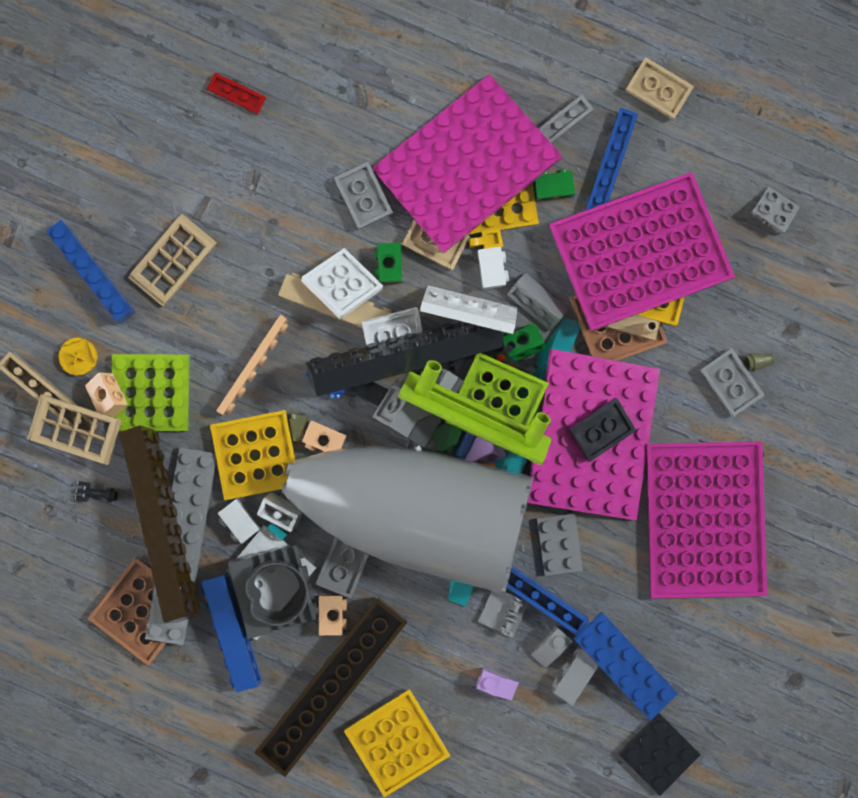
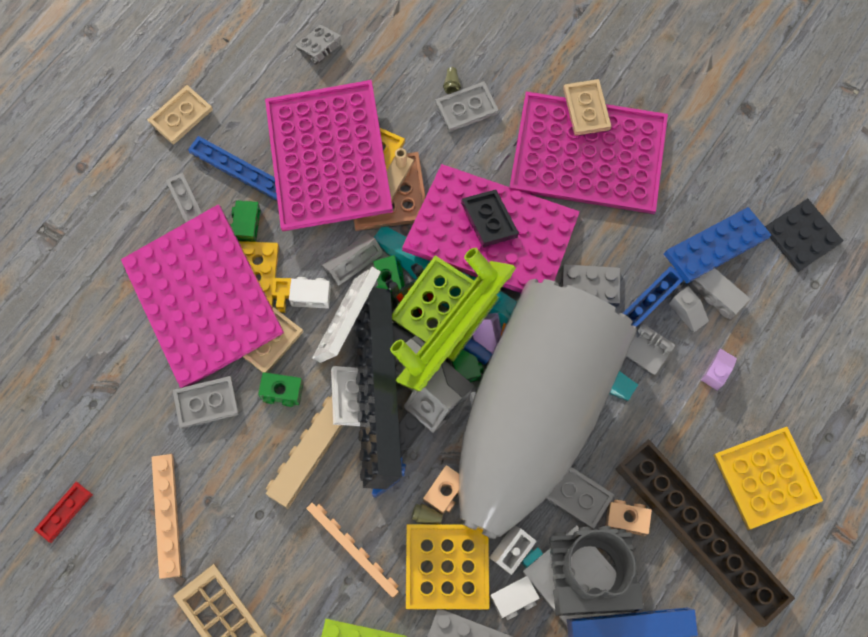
camera: 75 degrees left, 15 degrees down
white plate [301,248,383,319] -> none
none -> light nougat plate [152,454,182,579]
none -> tan plate [563,79,611,136]

